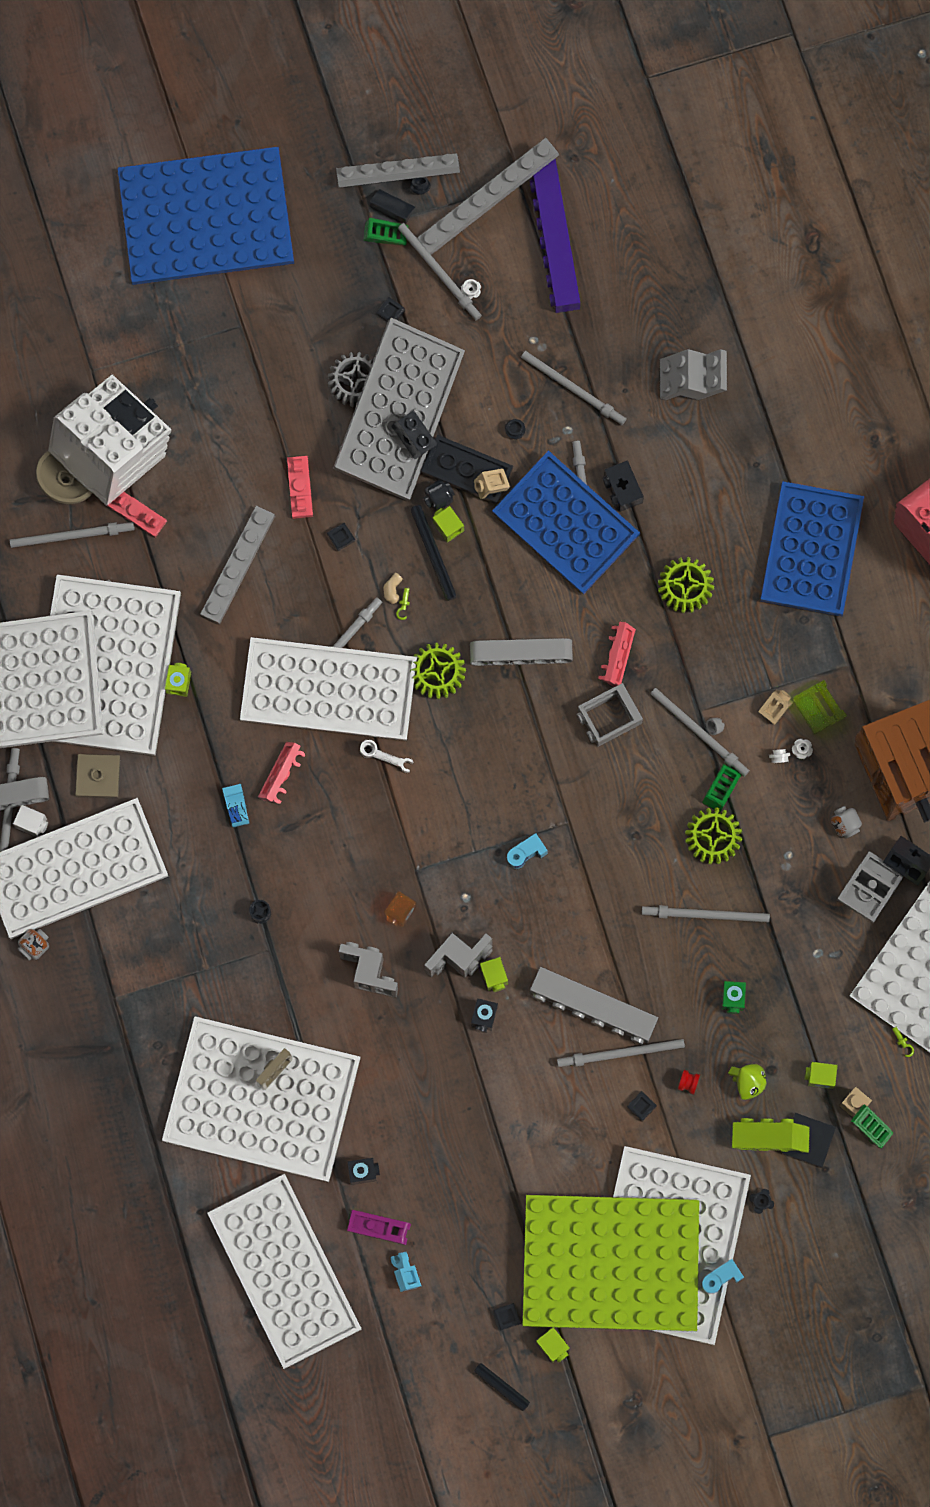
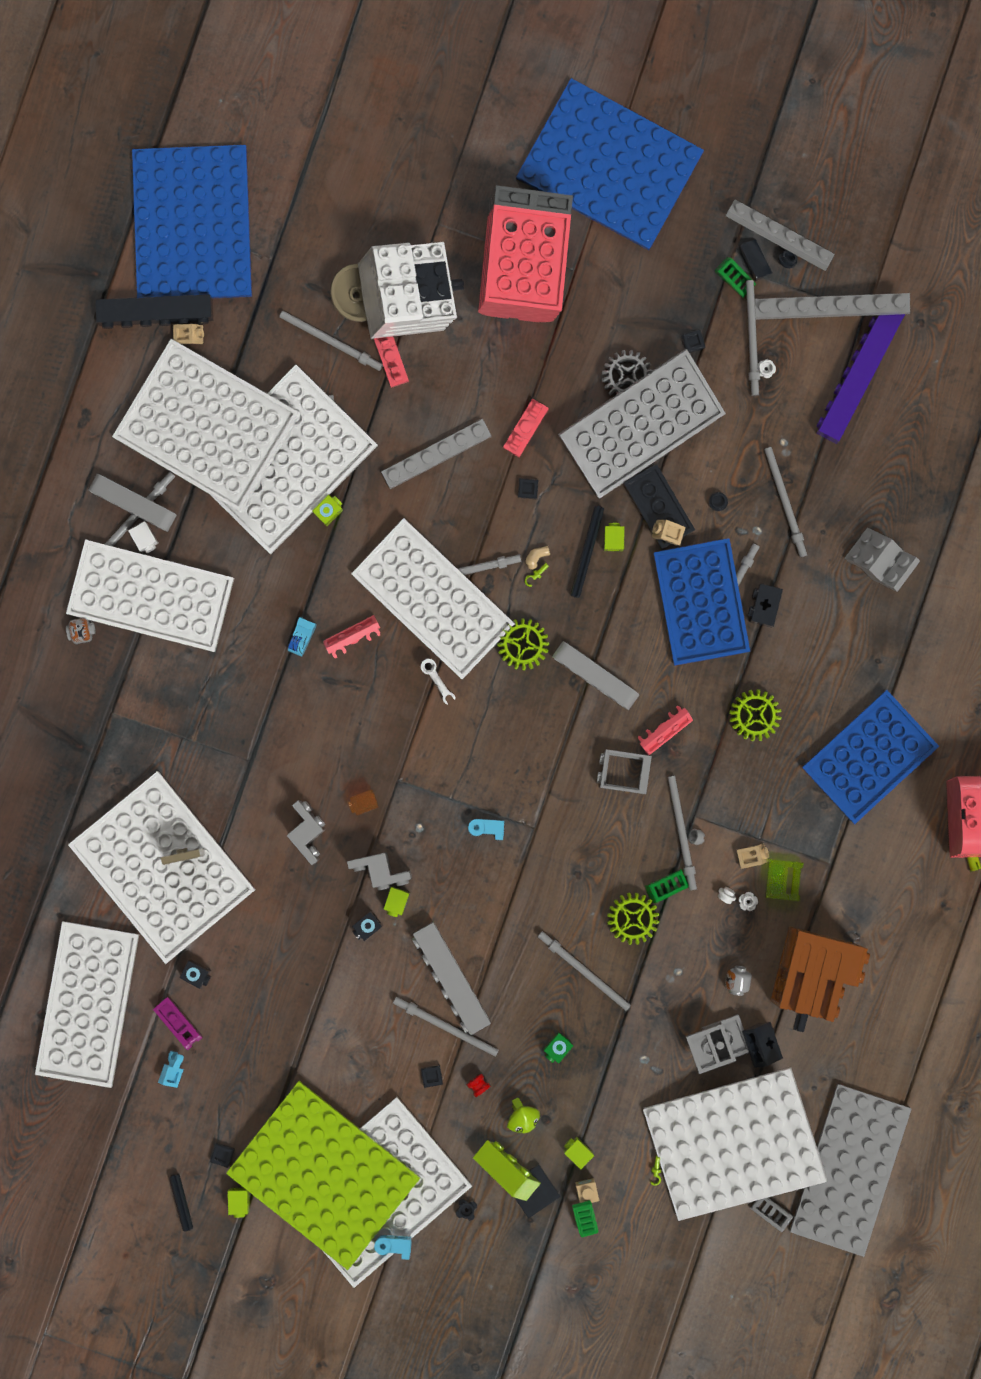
camera: 35 degrees right, 10 degrees up
dark tan plate [76,754,120,798] -> none
black wheel [249,900,271,924] -> none
black brick [391,410,437,460] -> none
black head [423,480,455,511] -> none
none -> coral piece [478,185,573,322]

